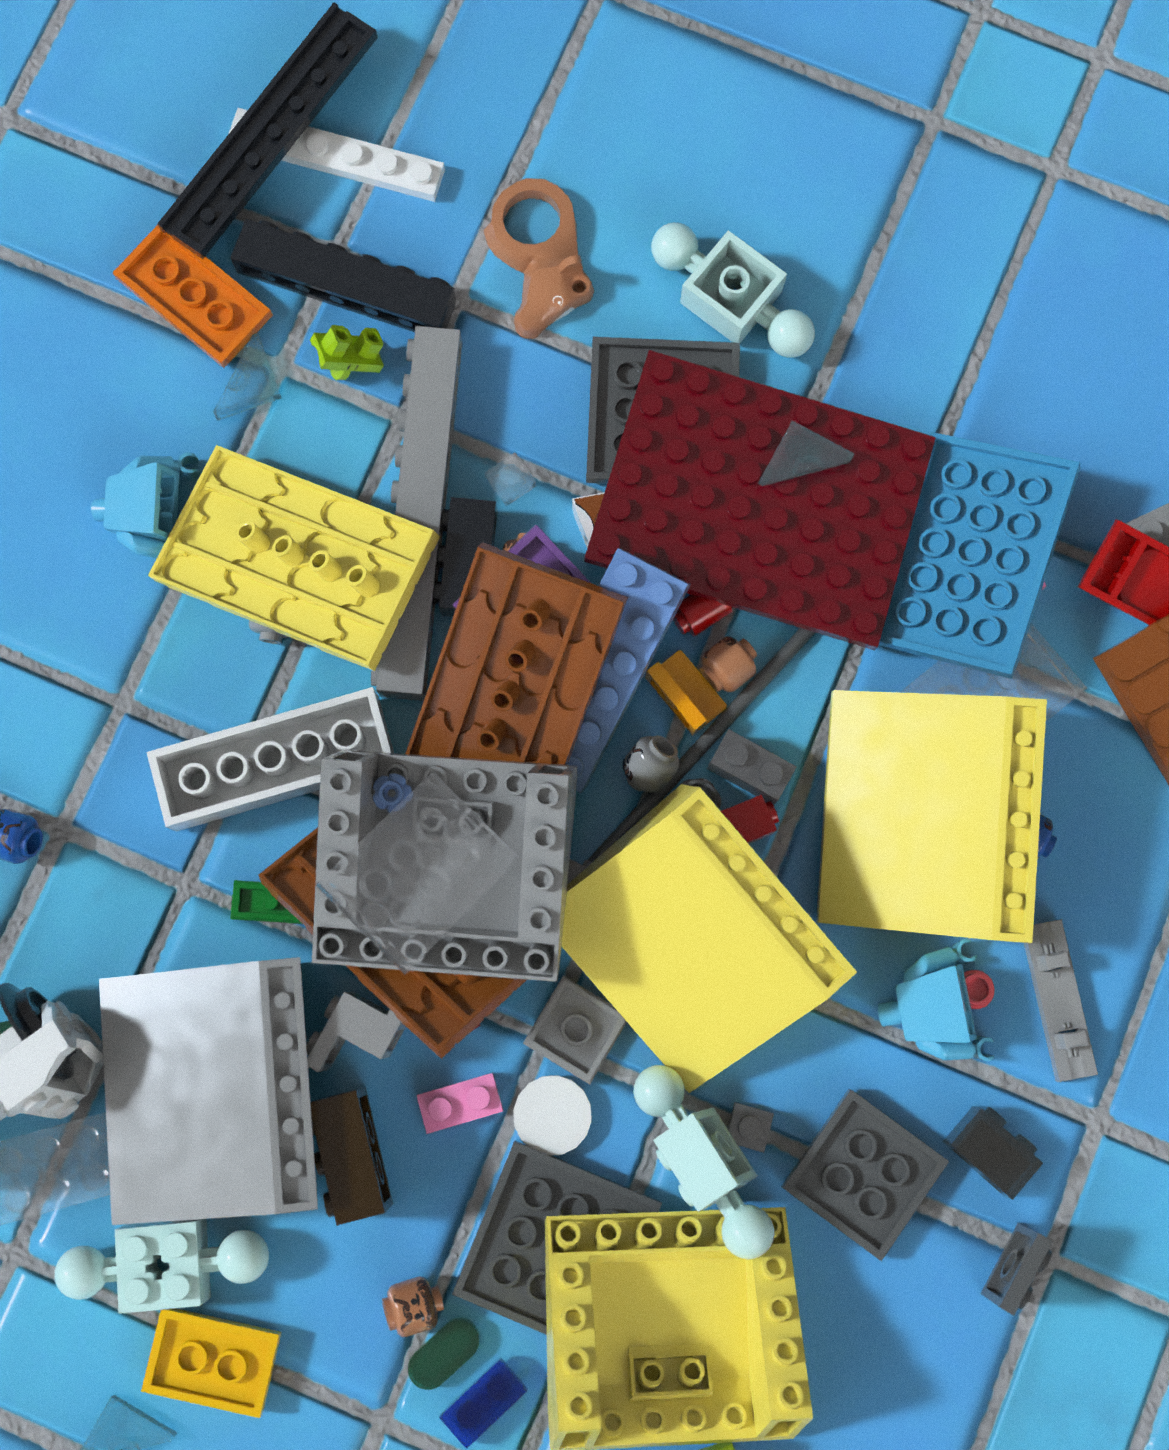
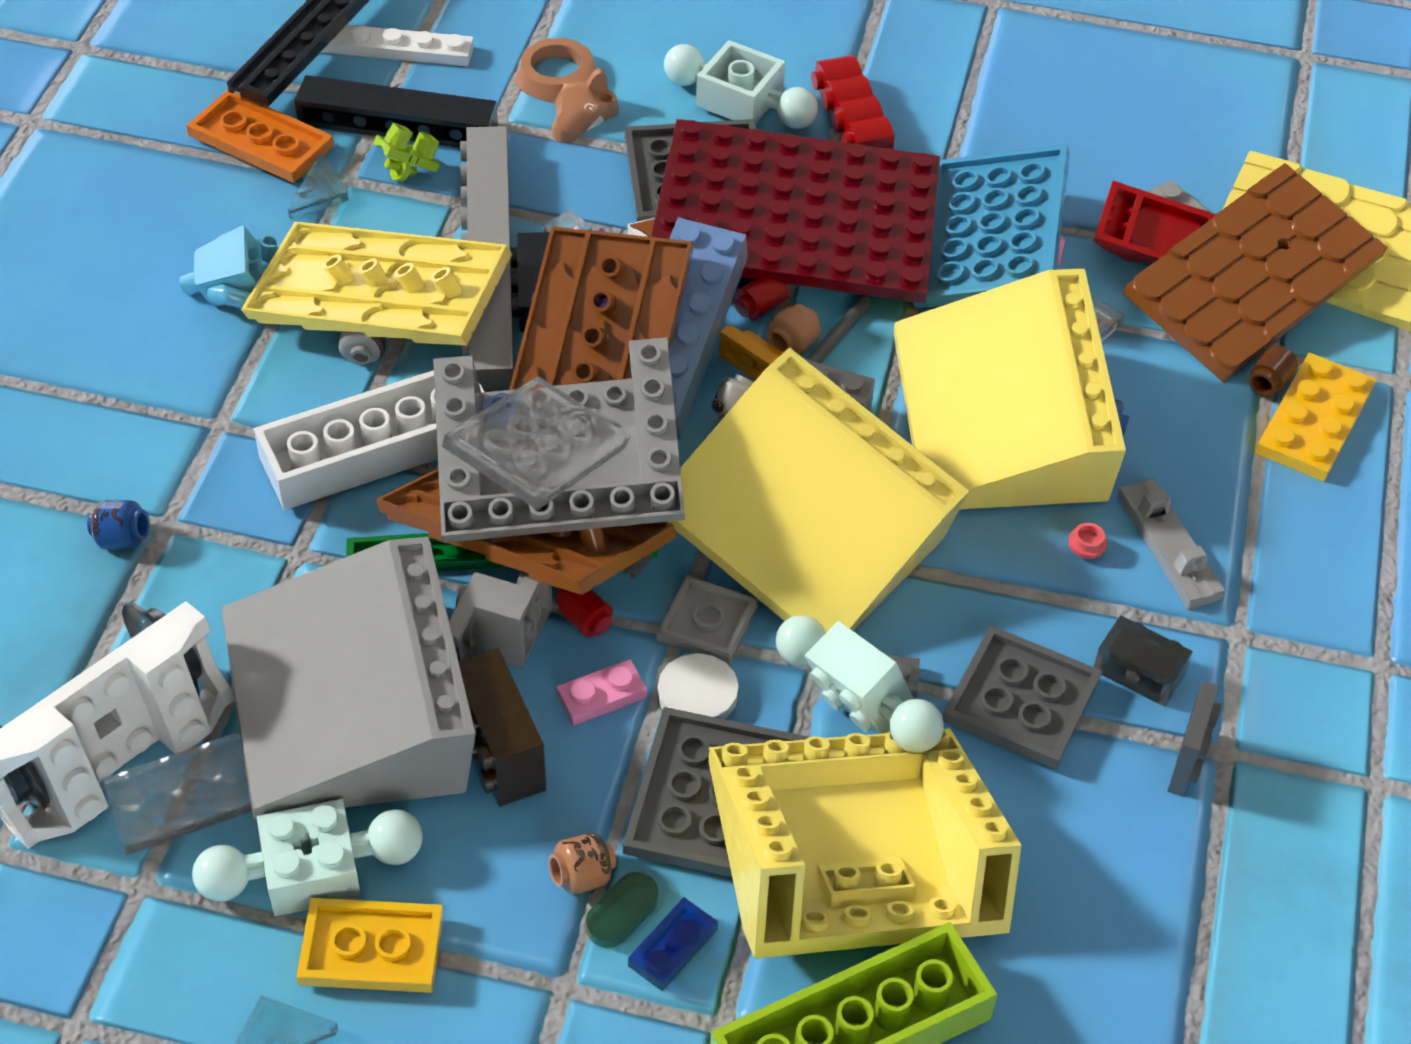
camera: 10 degrees left, 30 degrees down
clear light blue tile [758,421,854,486] -> none
medium azure torso [878,939,994,1061] -> none
none -> red brick [811,55,895,149]

